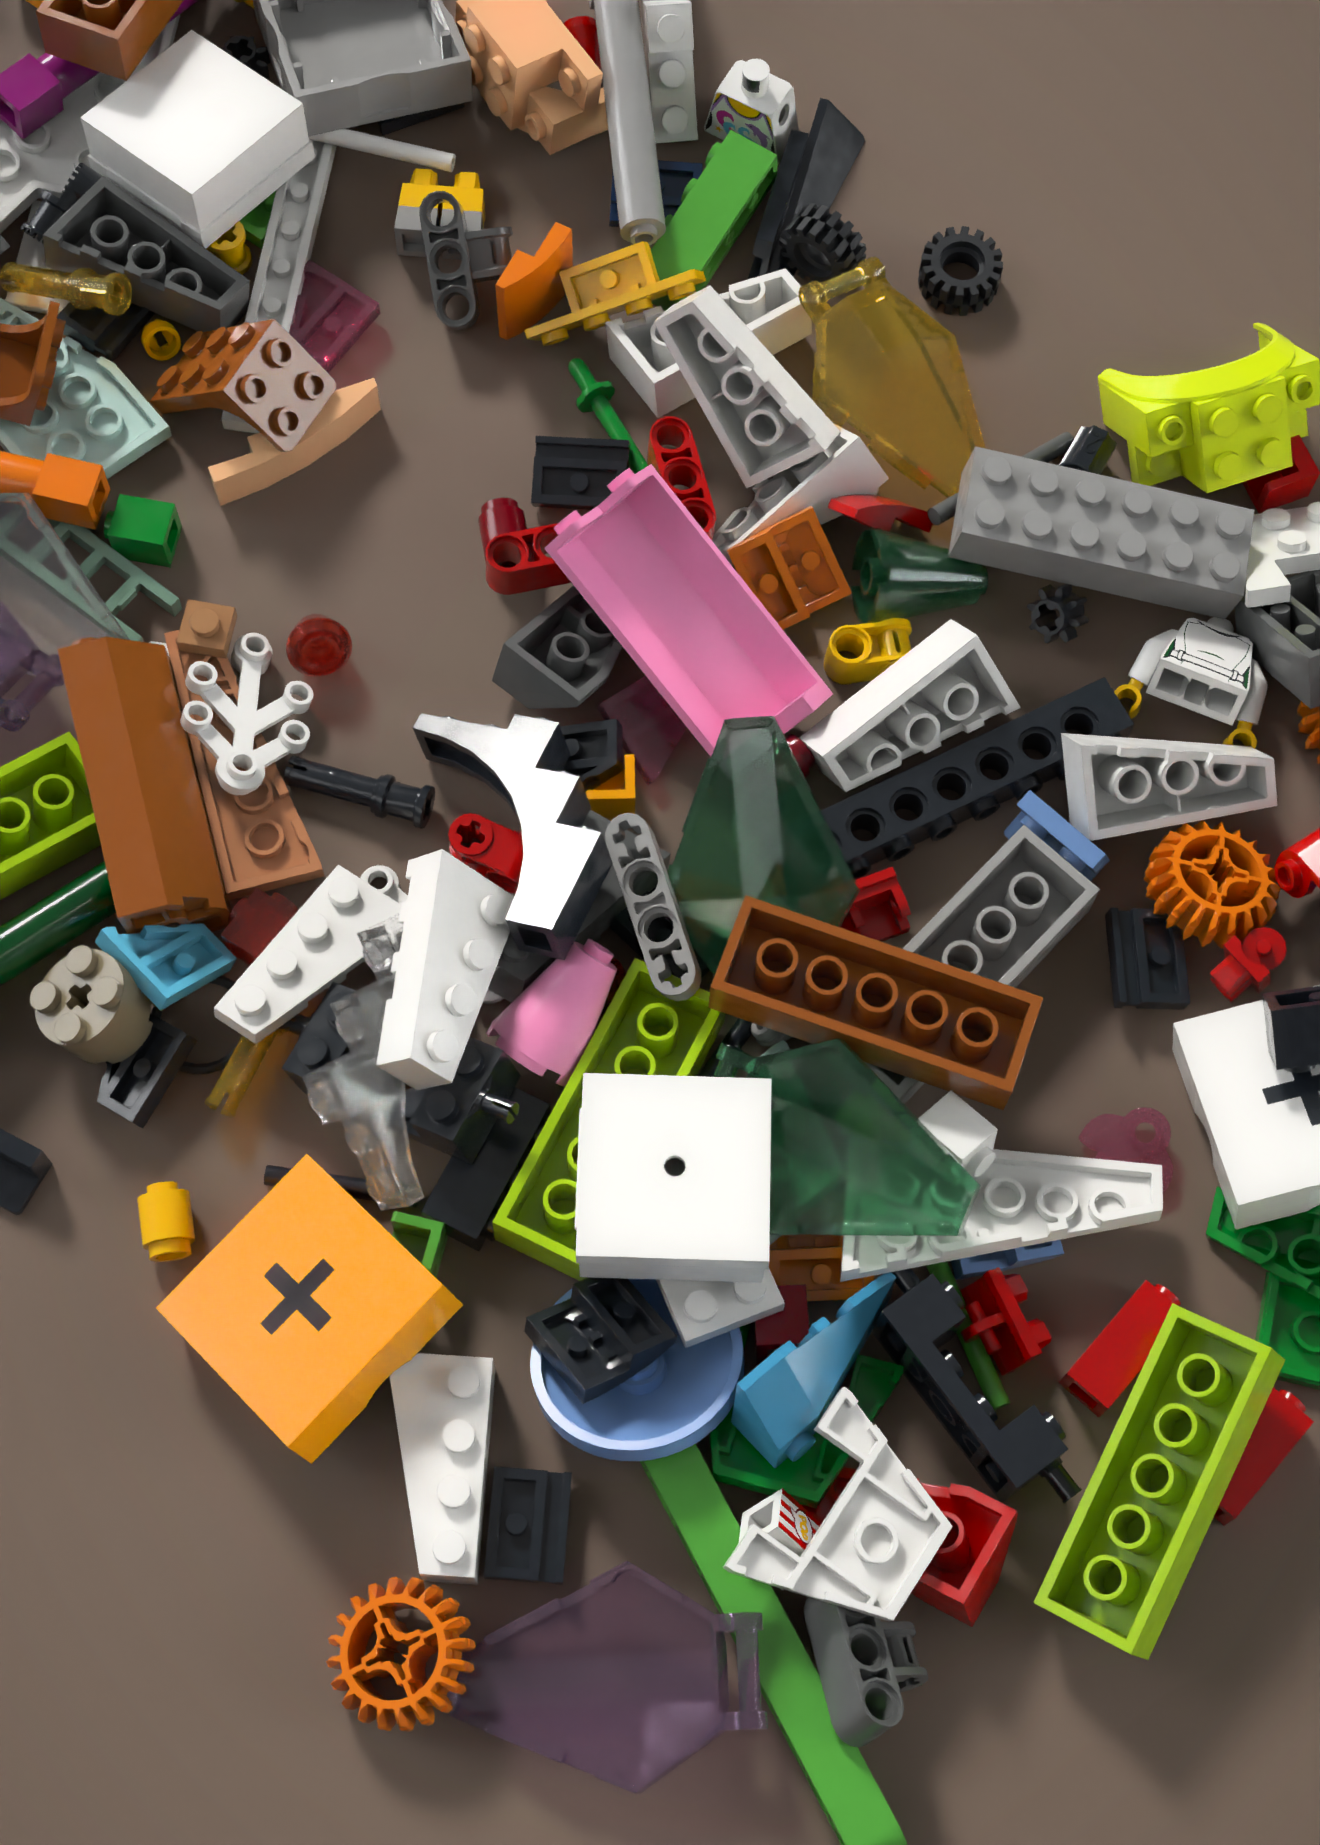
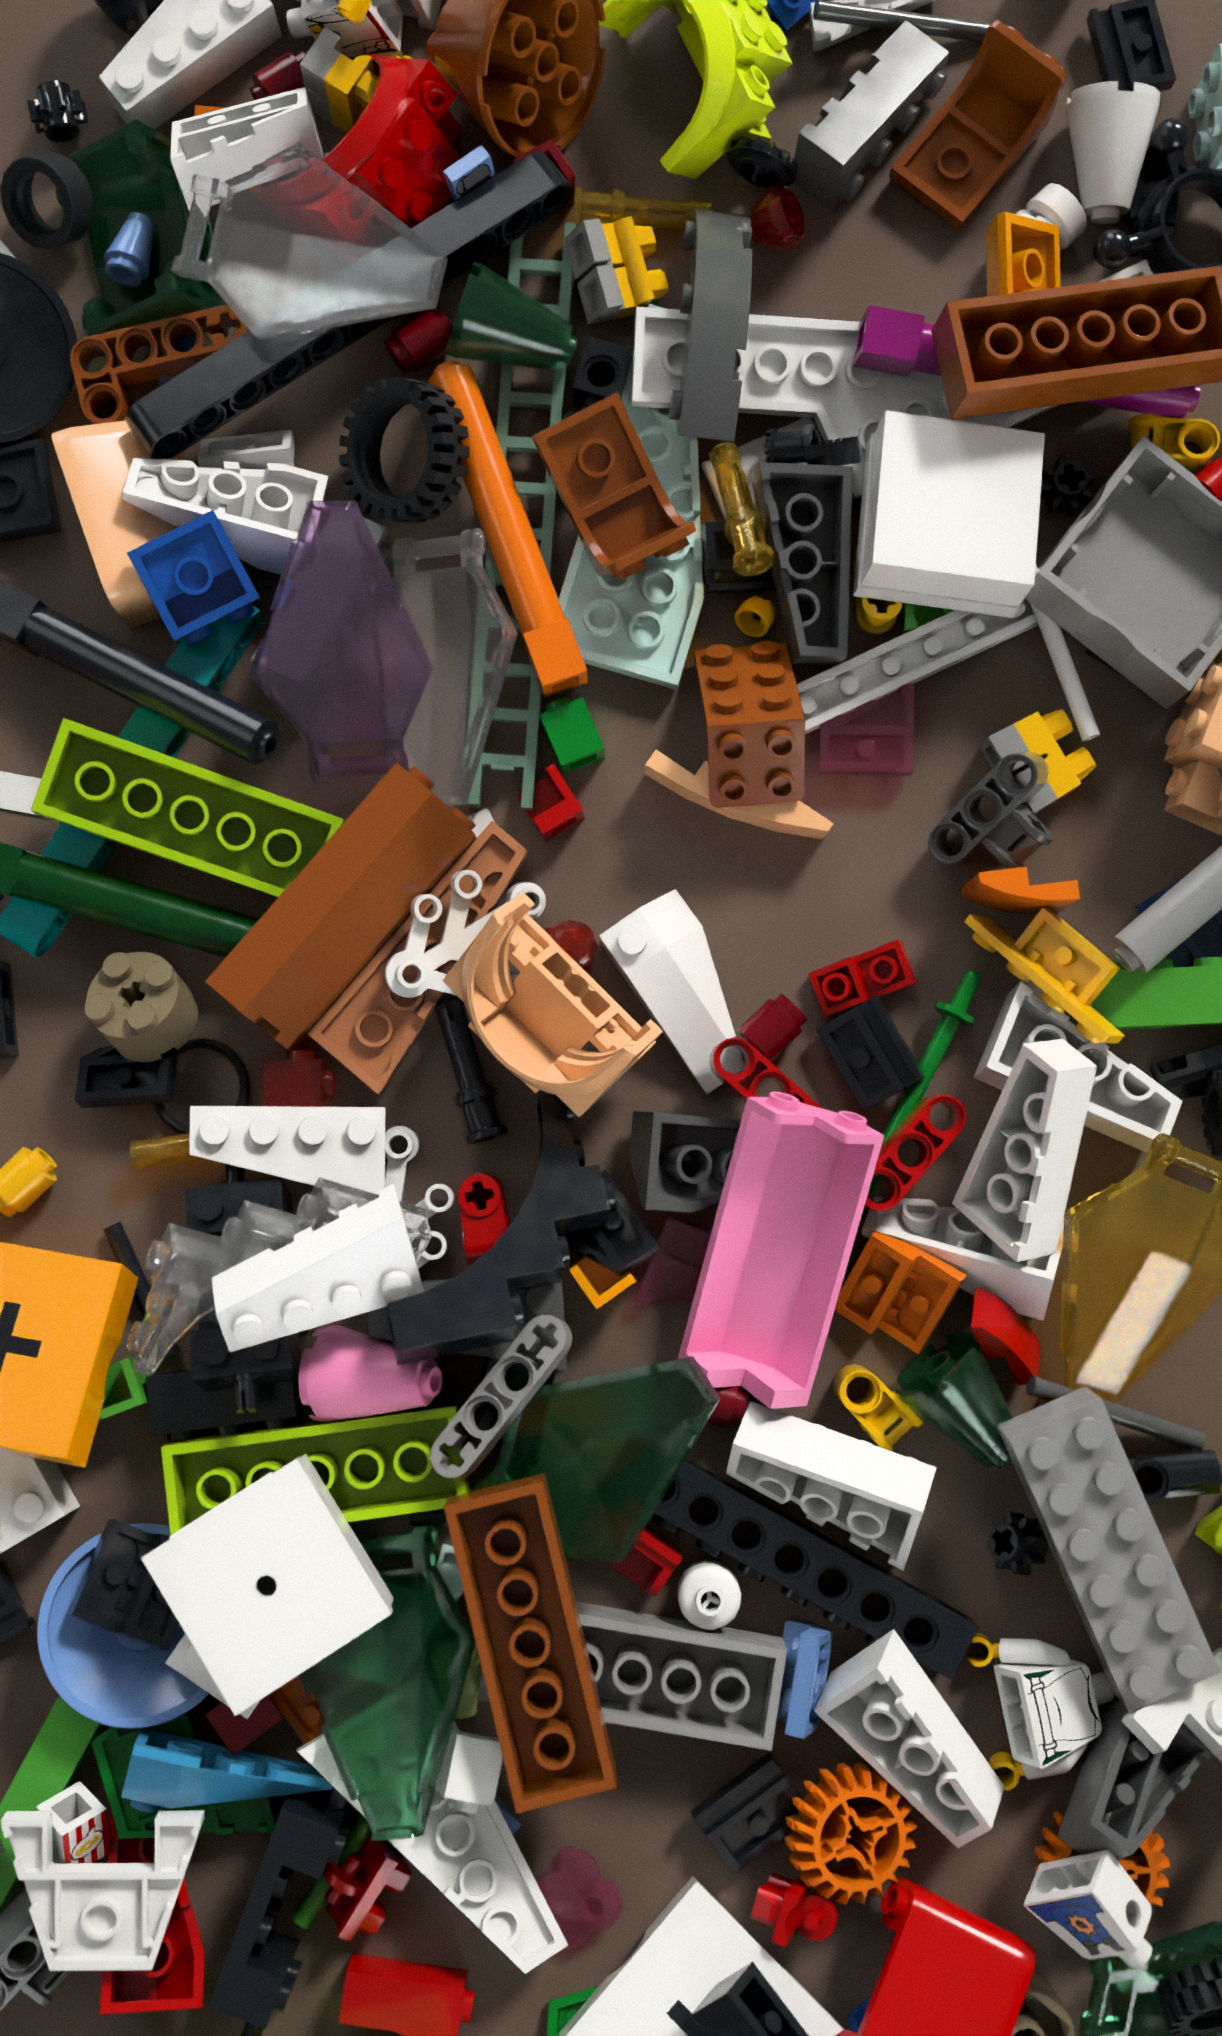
camera: 60 degrees right, 15 degrees up
medium azure wing [95,924,237,1011] -> none
medium nougat plate [176,599,237,658] -> none
none -> light nougat piece [442,892,663,1118]
none -> red panel [518,763,585,842]
none -> white wedge [599,889,745,1095]
none -> white head [677,1559,741,1630]
none -> red slope [808,939,918,1017]

